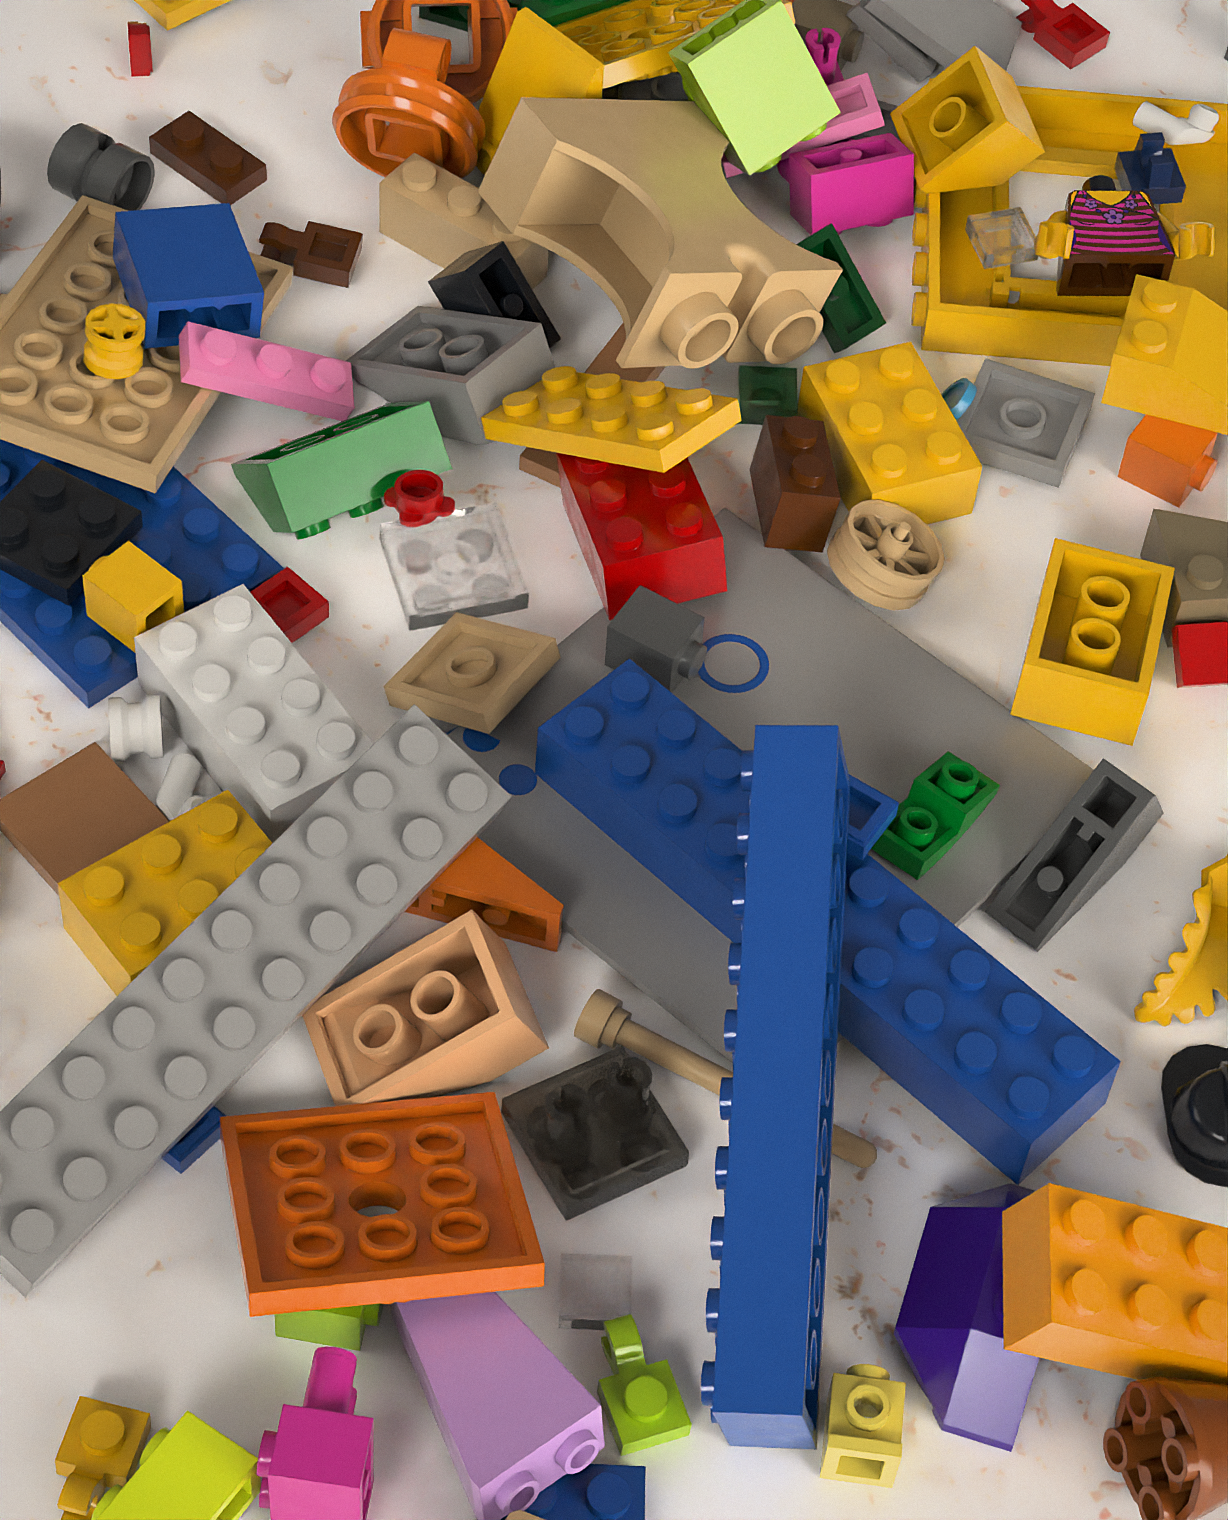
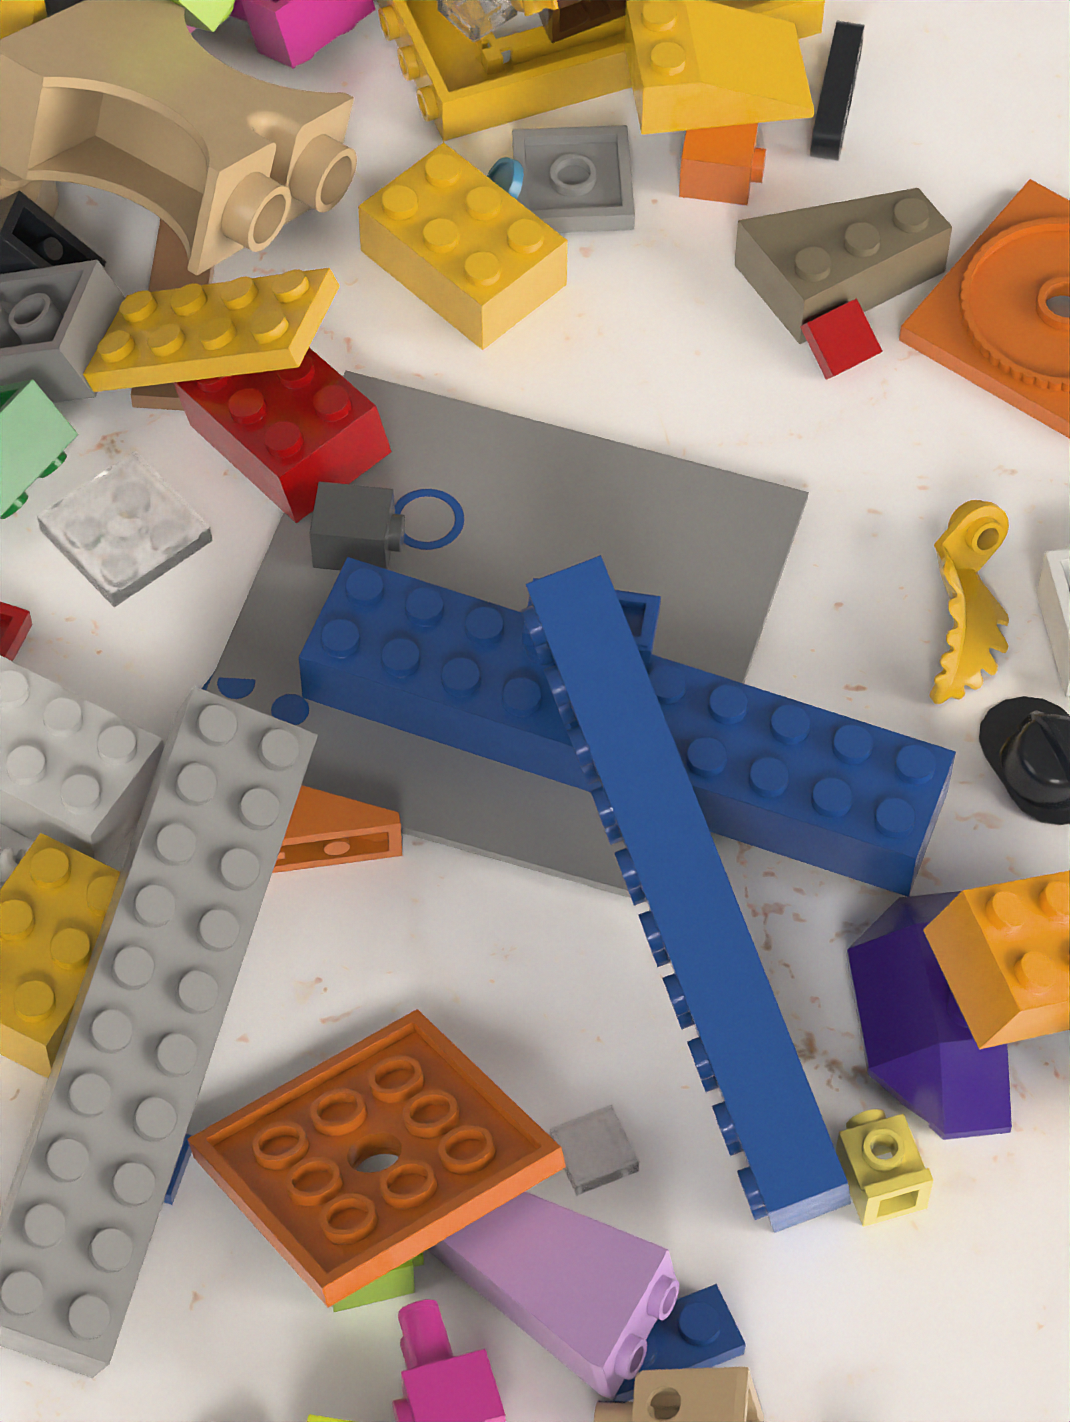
camera: 20 degrees left, 5 degrees up
light nougat slope [302,910,549,1106] -> none
tan plate [383,612,561,734] -> none
red plate [384,470,455,527] -> none
clear smoke plate [501,1046,689,1221] -> none
tan piece [574,989,877,1168] -> none
lime plate [597,1314,692,1456] -> none
clear green plate [737,365,798,425] -> none
reddish brown brick [749,415,841,553] -> none
dark green slope [796,223,886,354] -> none
tan wheel [827,500,945,611] -> none
green slope [871,751,1000,880] -> none
dark grey slope [985,758,1164,952] -> none
yellow brick [1010,538,1175,746] -> none

